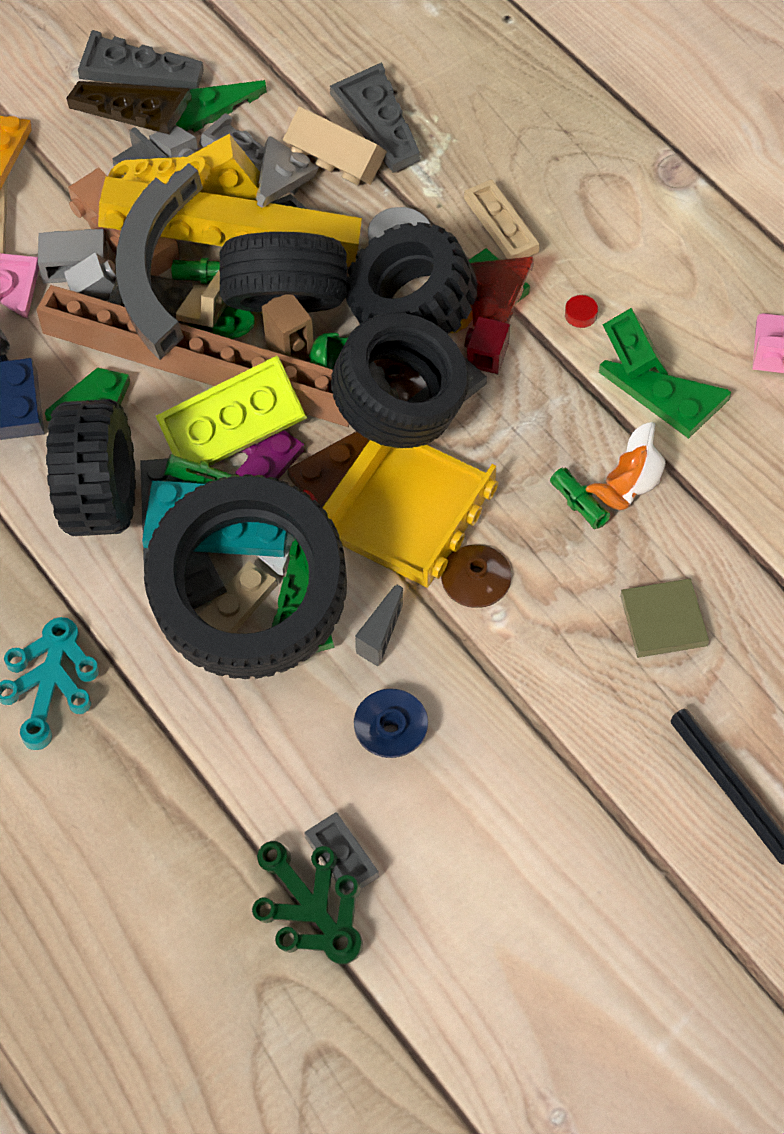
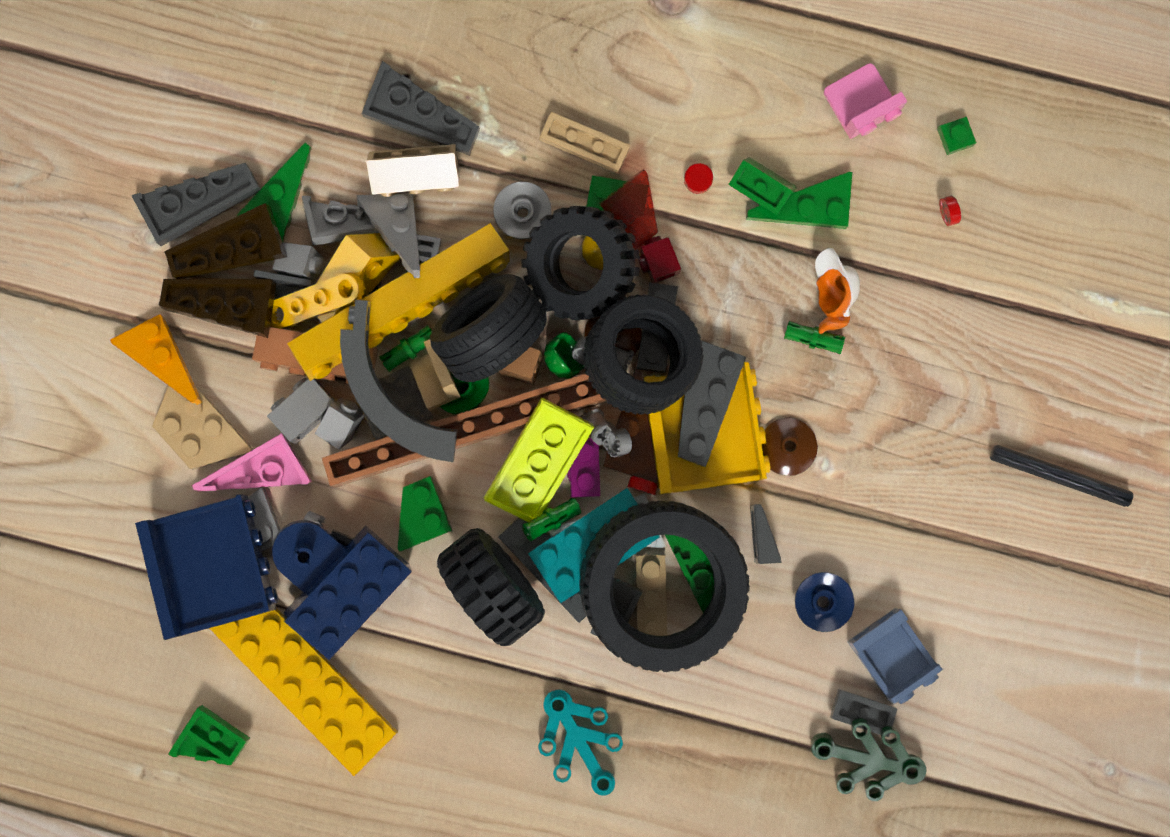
camera: 35 degrees left, 25 degrees up
olive tile [620,578,709,658] -> none
none -> dark brown wing [159,279,276,338]
none -> light grey connector [581,407,632,457]
none -> dark grey wing [678,340,746,467]
none -> sand blue panel [847,608,943,704]

